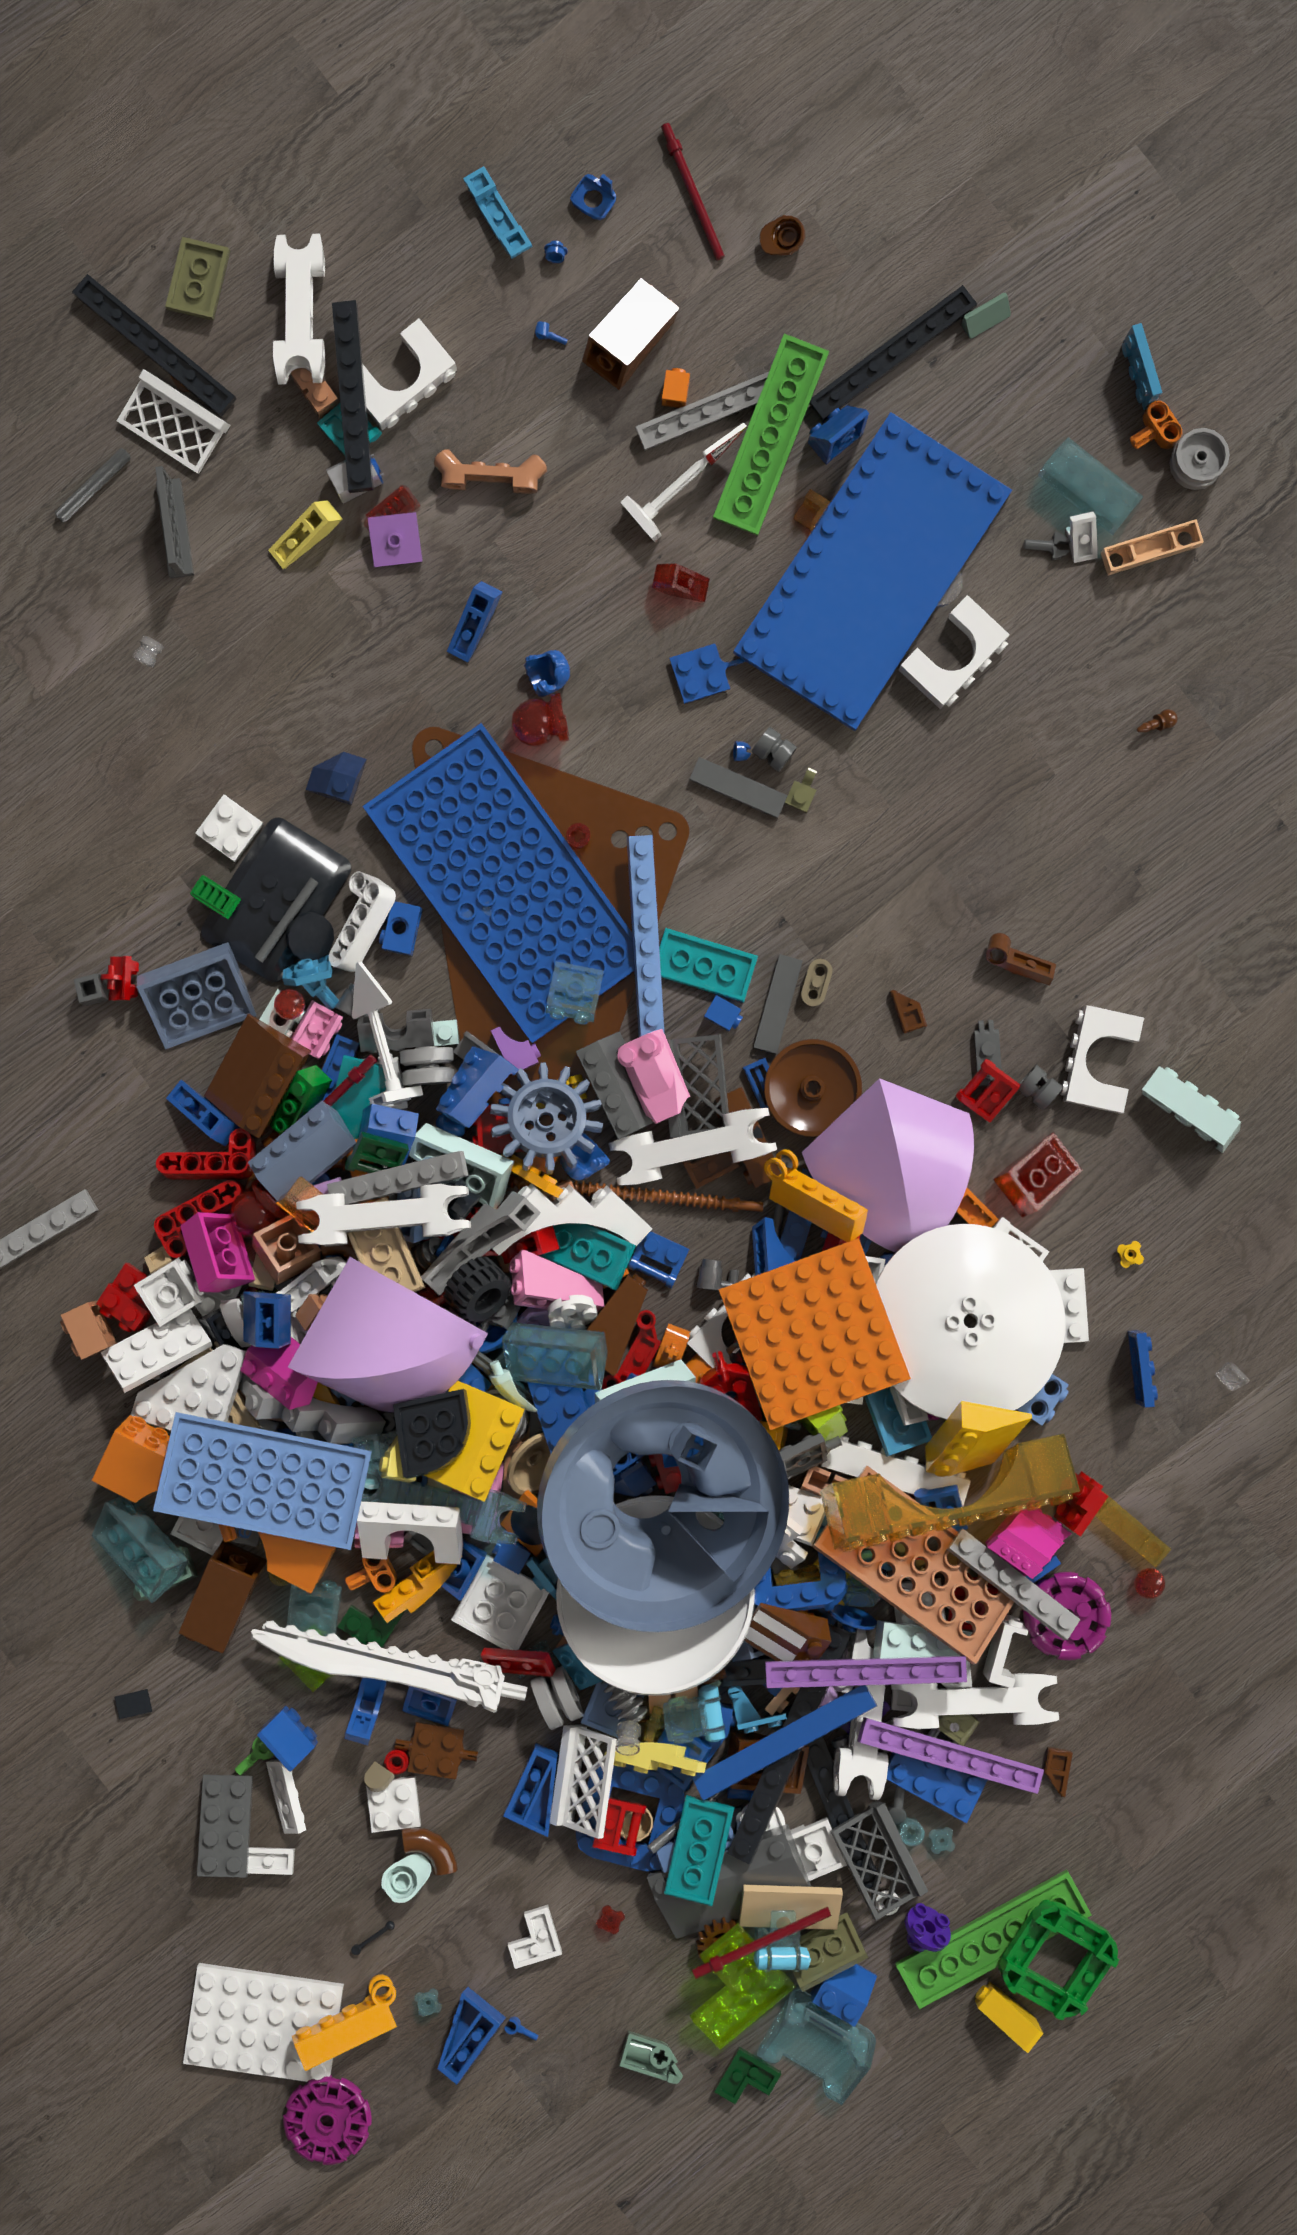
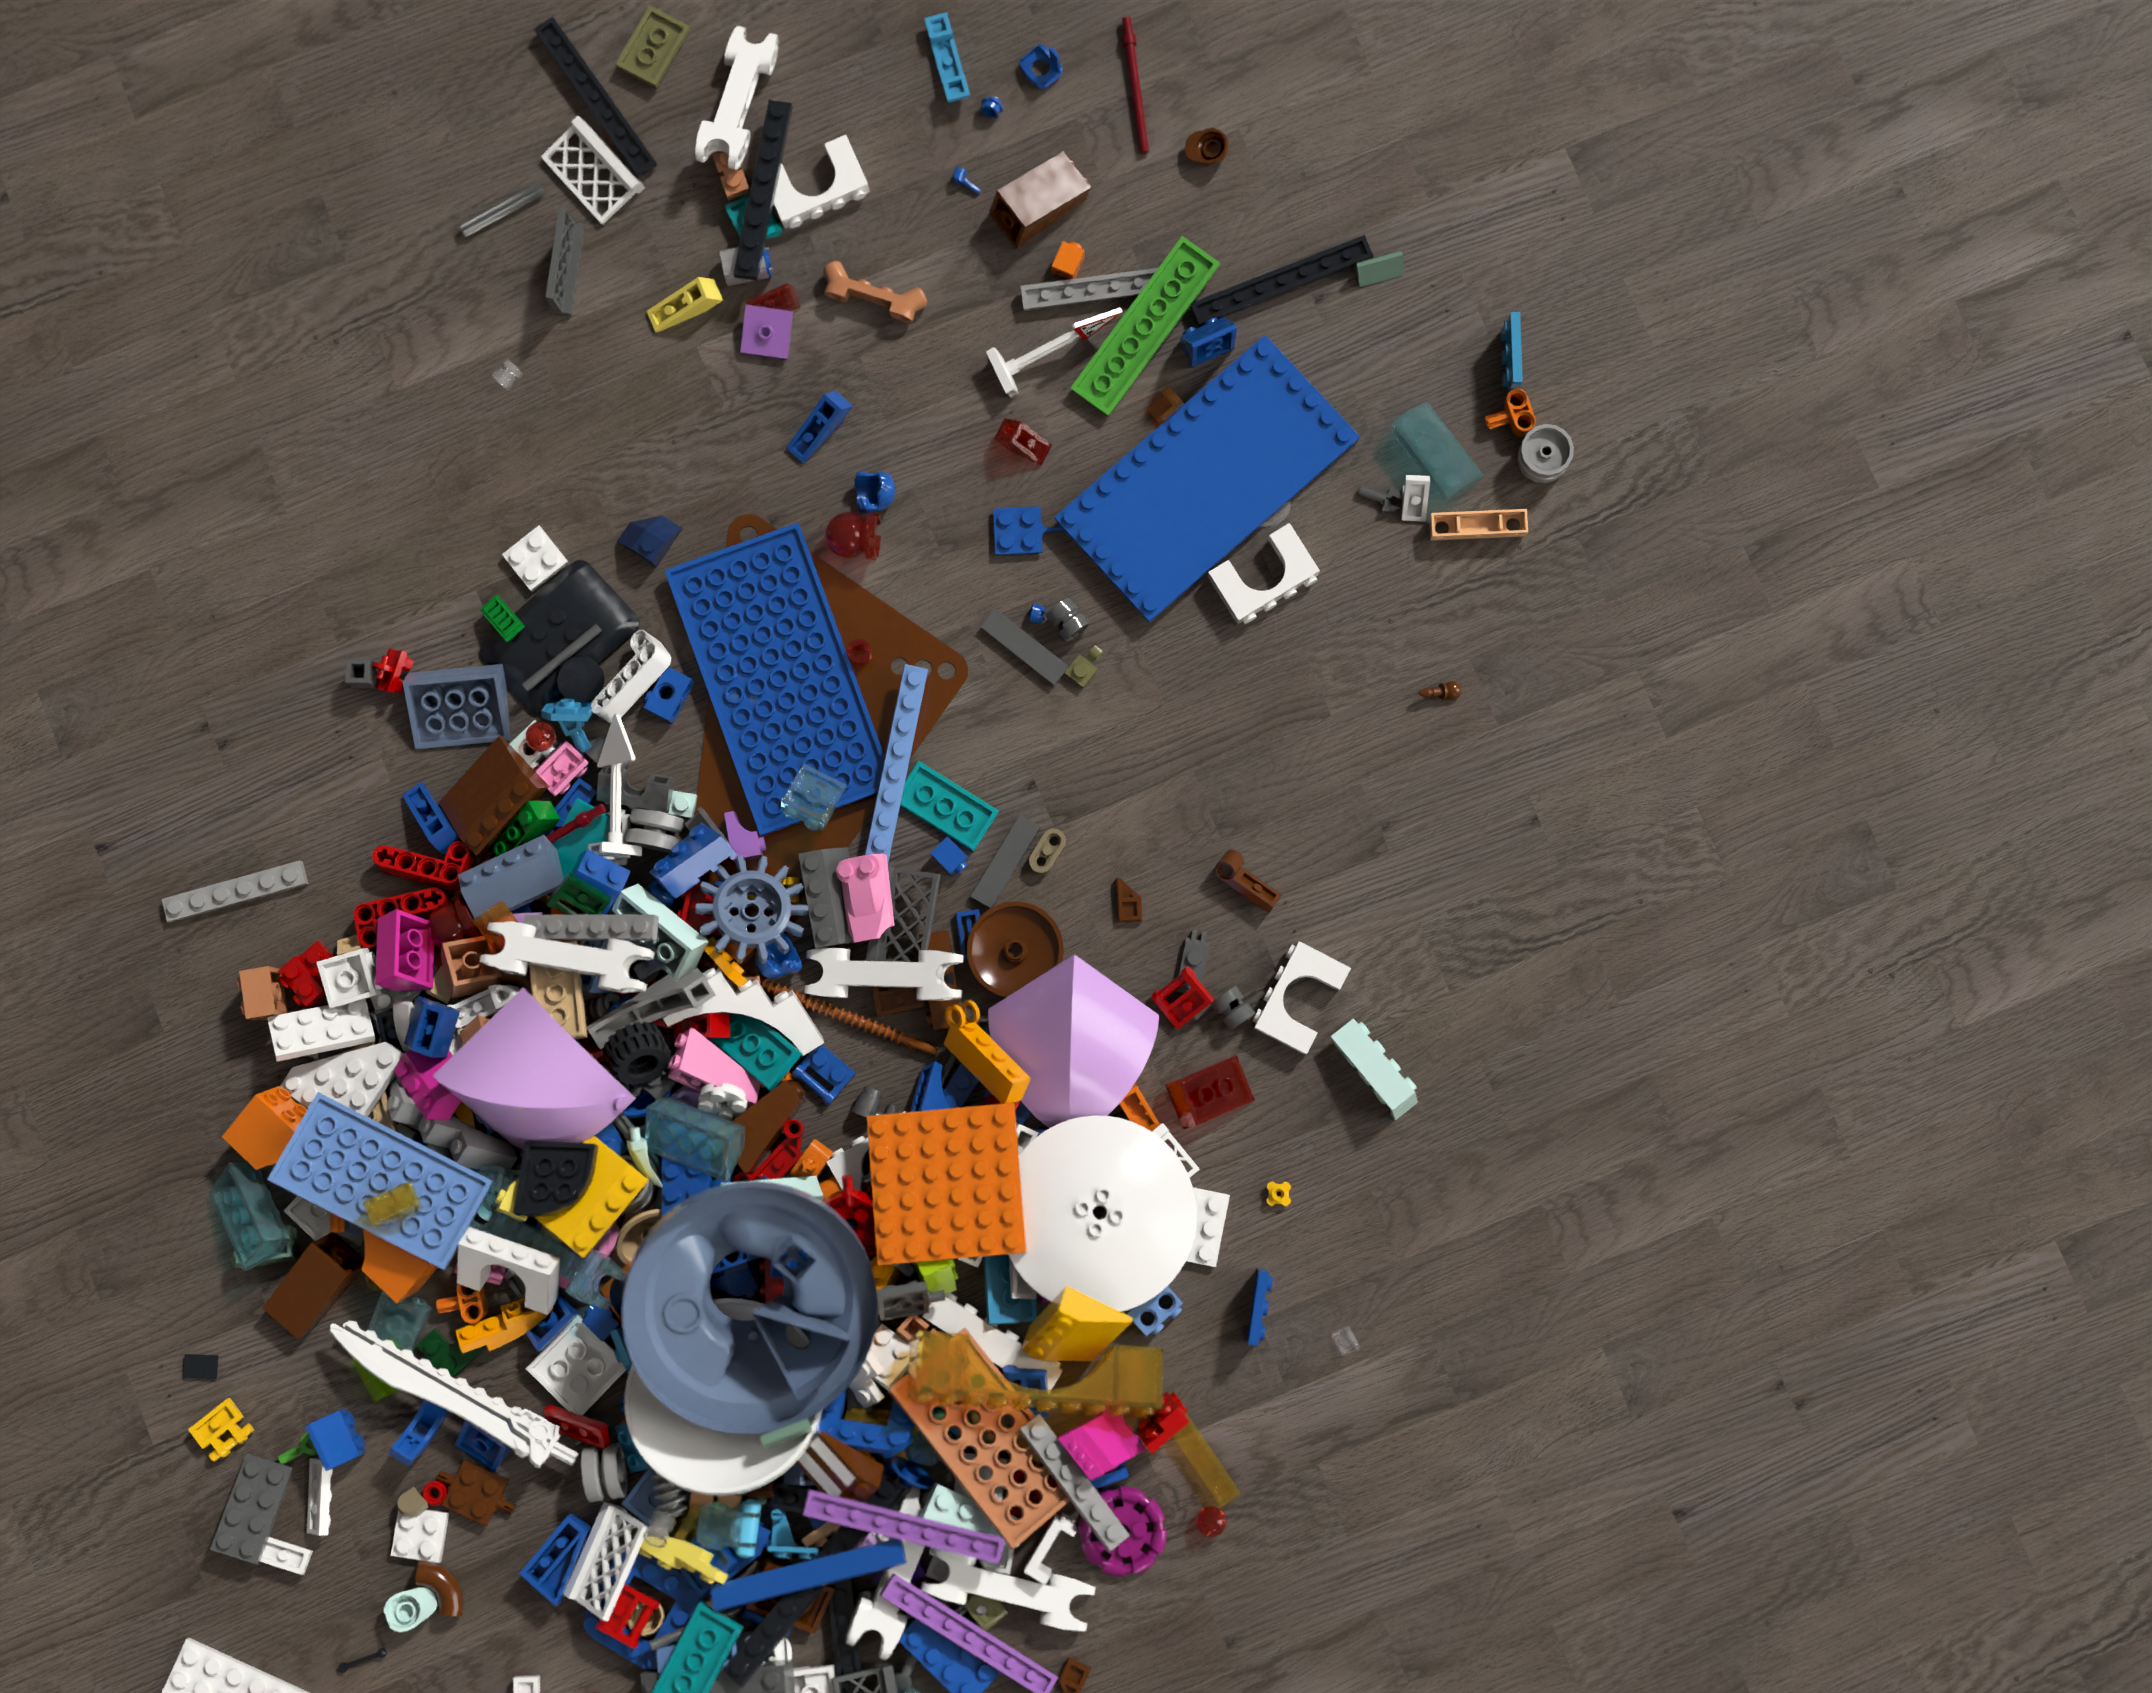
camera: 25 degrees right, 5 degrees down
none -> yellow plate [188,1398,254,1462]
none -> clear yellow brick [363,1182,423,1228]
none -> sand green tile [760,1419,813,1449]

